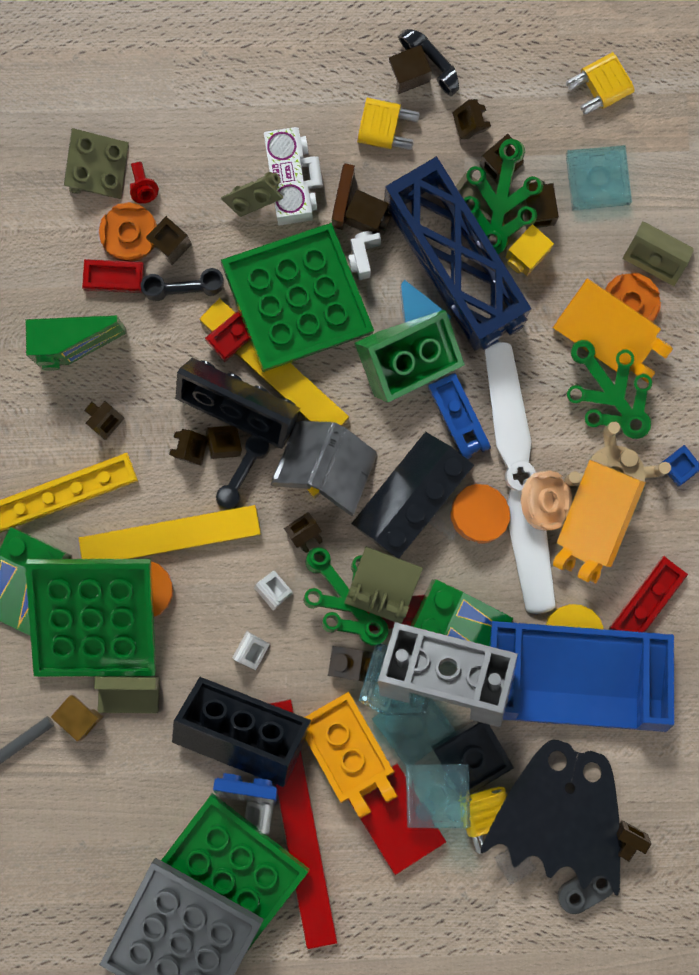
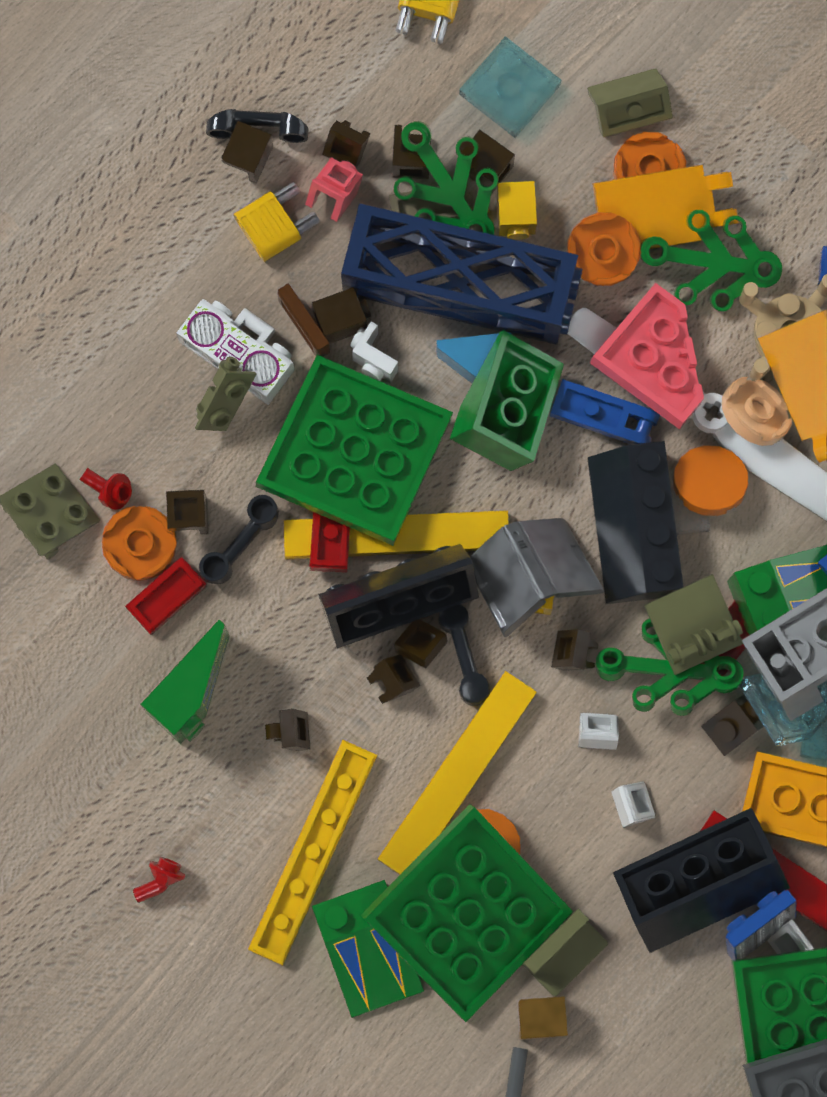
camera: 45 degrees left, 5 degrees down
none -> coral window [305,157,363,222]
none -> orange tile [567,212,641,286]
none -> coral plate [590,283,704,429]

